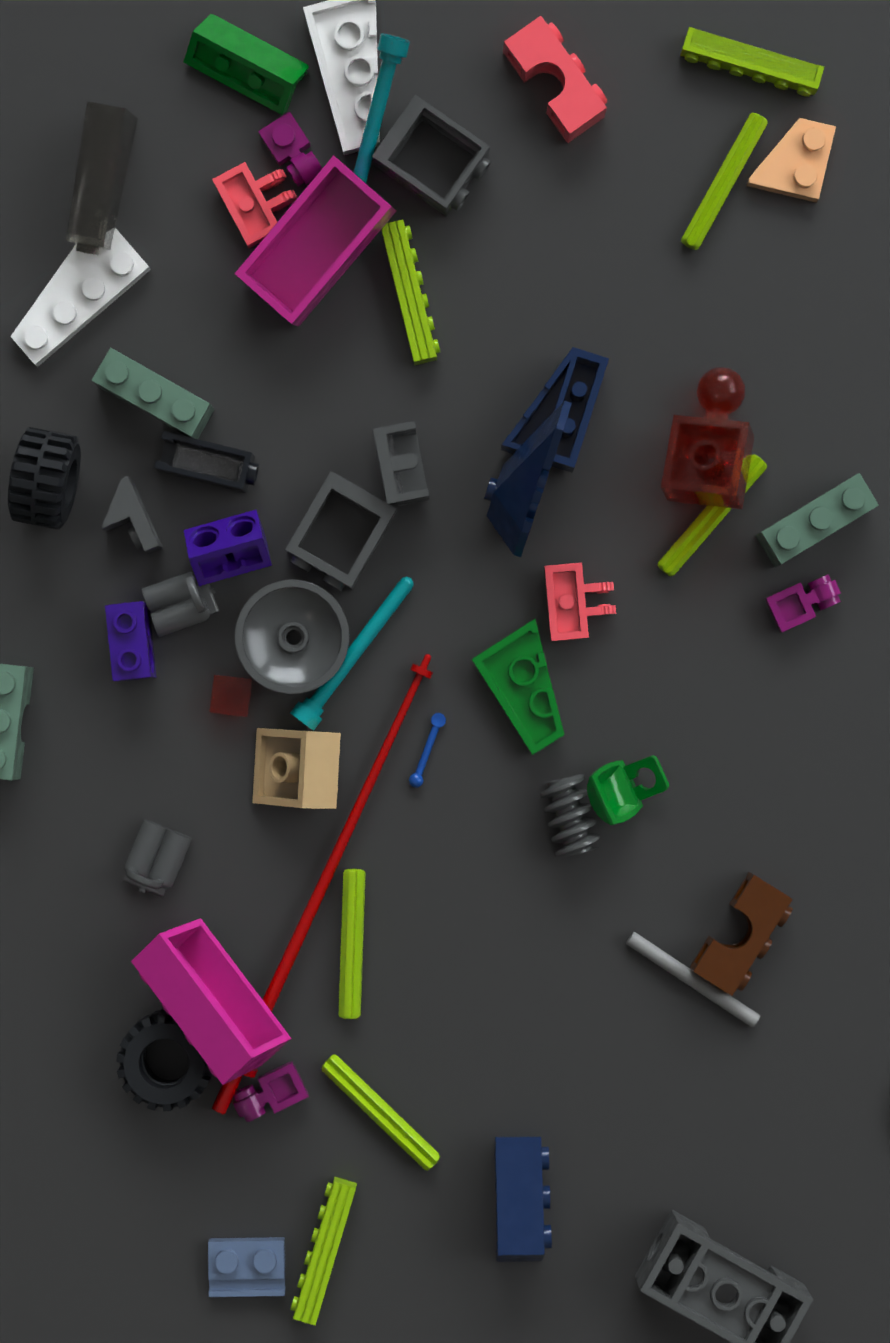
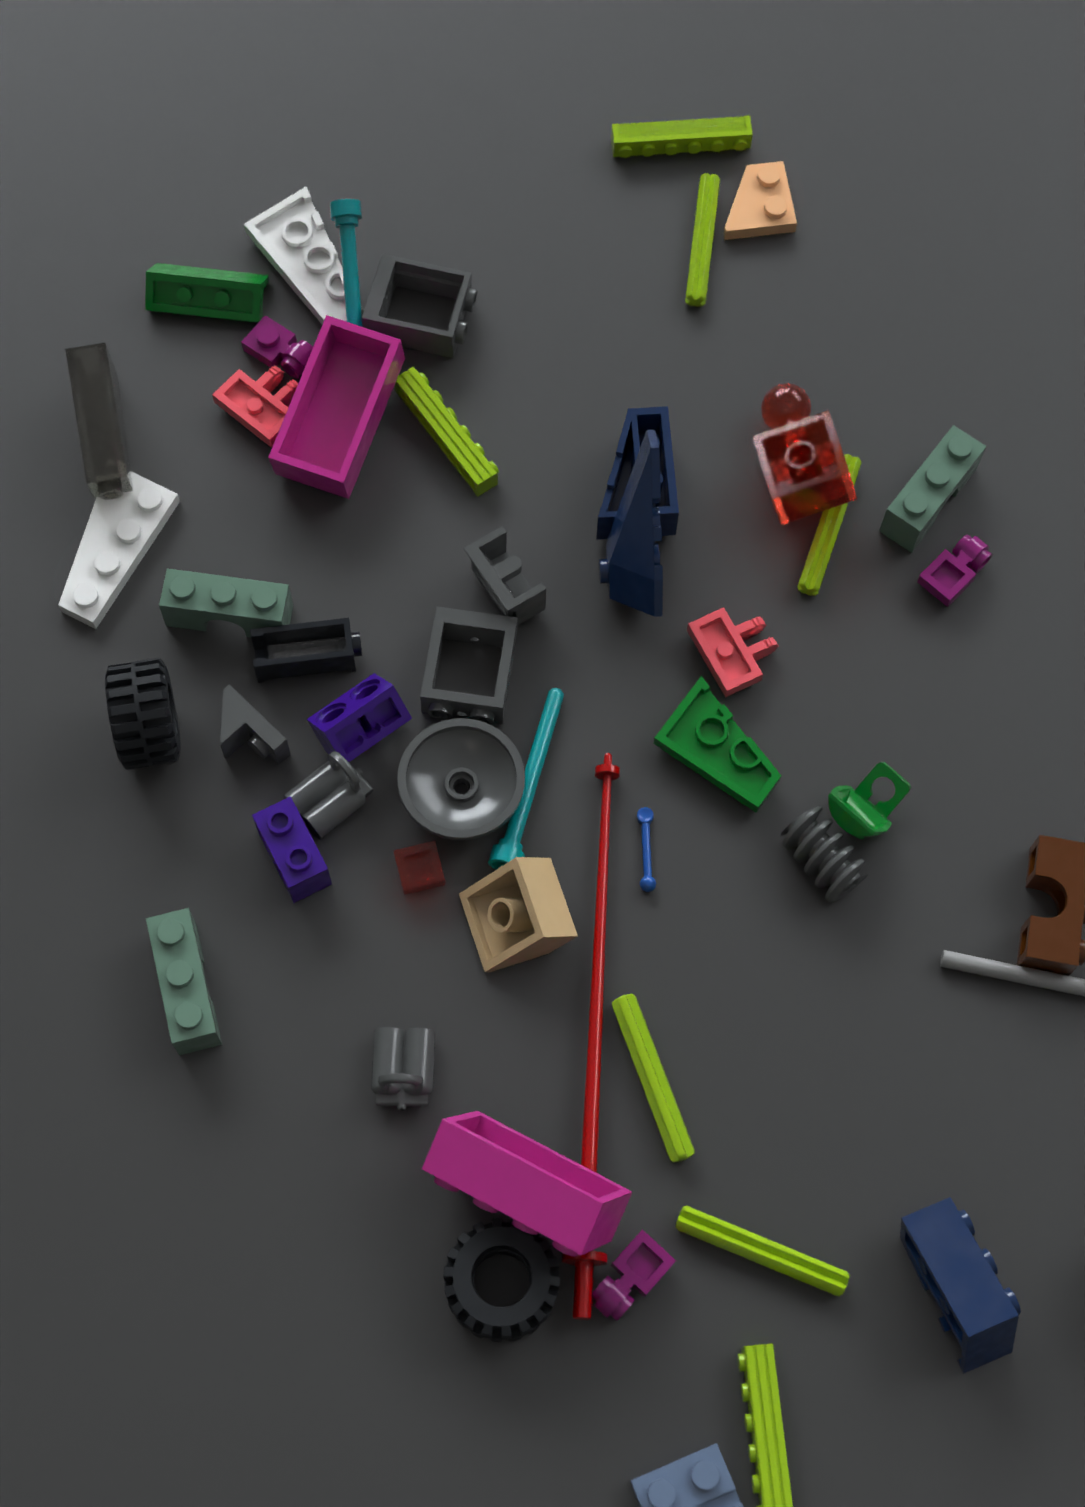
camera: 20 degrees left, 20 degrees down
coral arch [503,16,607,143] -> none

